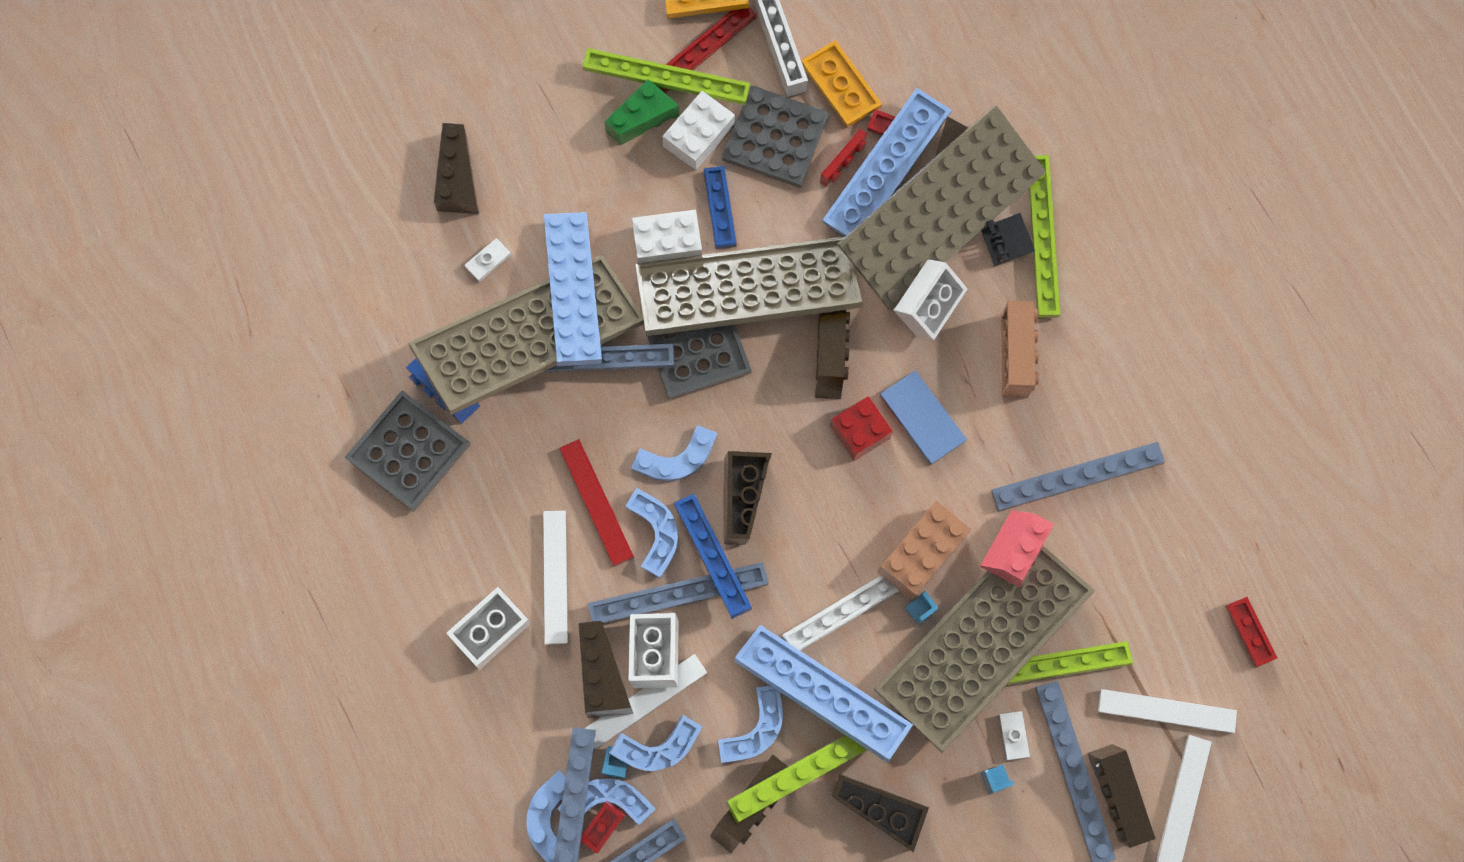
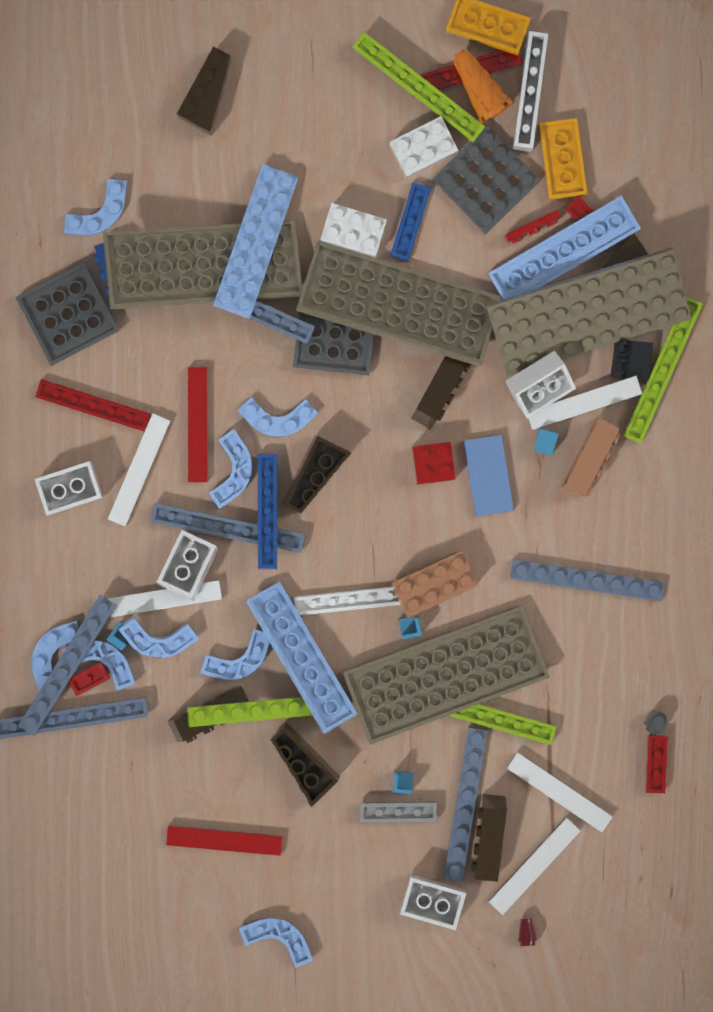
camera: 30 degrees right, 15 degrees up
white plate [464,238,511,282] -> none
dark brown wedge [579,621,634,718] -> none
green wedge [604,79,679,145] -> none
coral slope [980,510,1054,588] -> none
white plate [998,711,1030,761] -> none
none -> red tile [35,379,151,432]
none -> light blue plate [64,179,127,236]
none -> light grey plate [360,802,437,823]
none -> orange cone [453,49,514,124]
none -> white tile [529,376,642,430]
none -> dark azure panel [534,428,558,456]
none -> dark grey plate [643,711,668,735]

